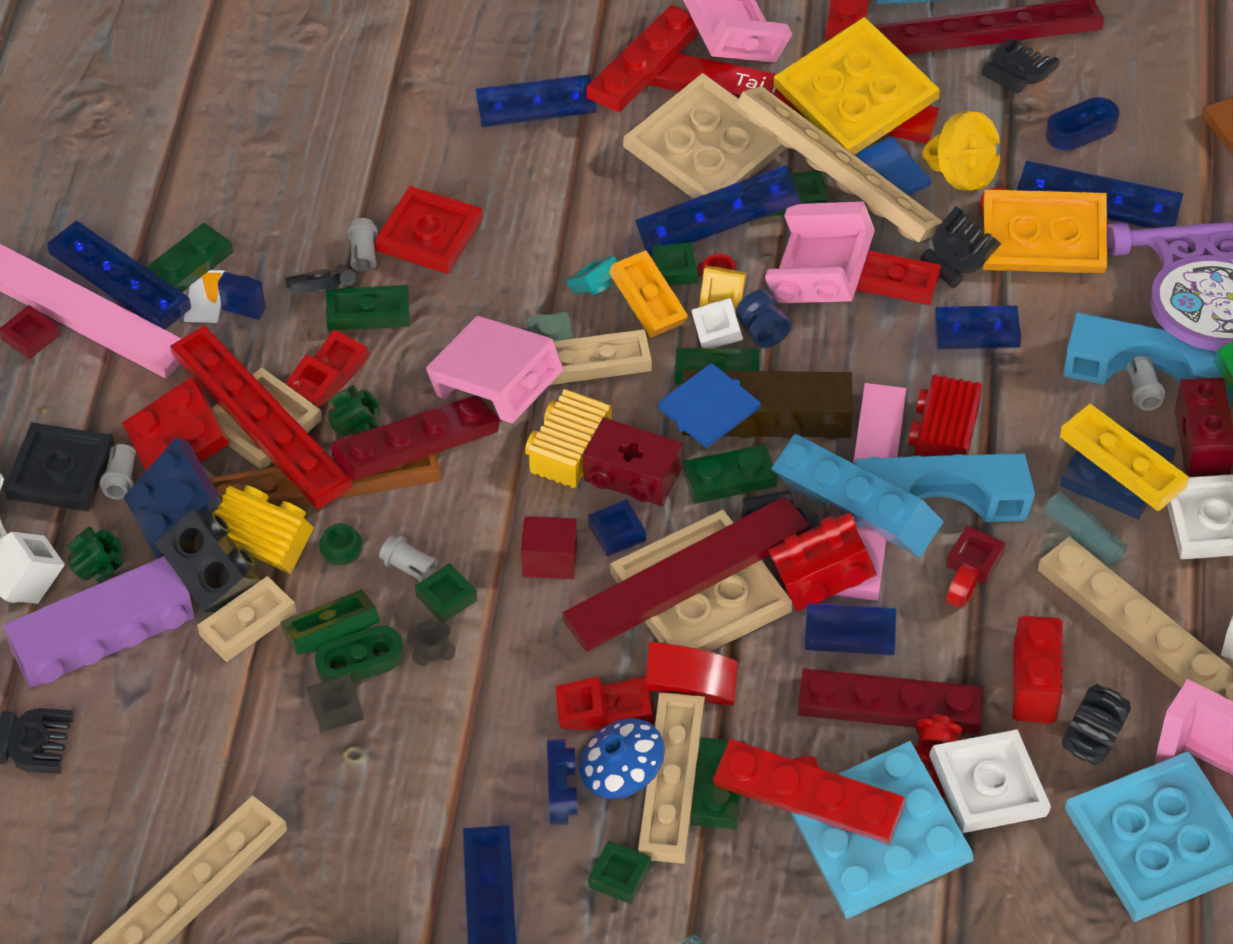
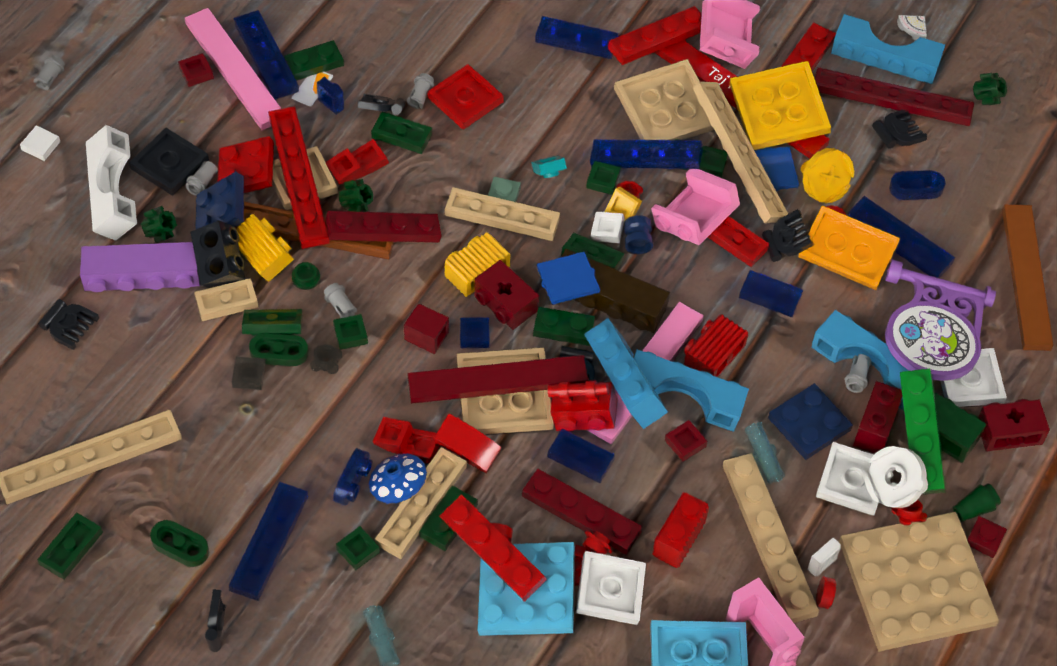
camera: 20 degrees right, 5 degrees up
bright pink panel [426,316,563,424] -> none
light orange plate [609,250,689,338] -> none
red tile [946,563,980,609] -> none
yellow plate [1060,403,1189,511] -> none
black gear [1062,684,1131,765] -> none

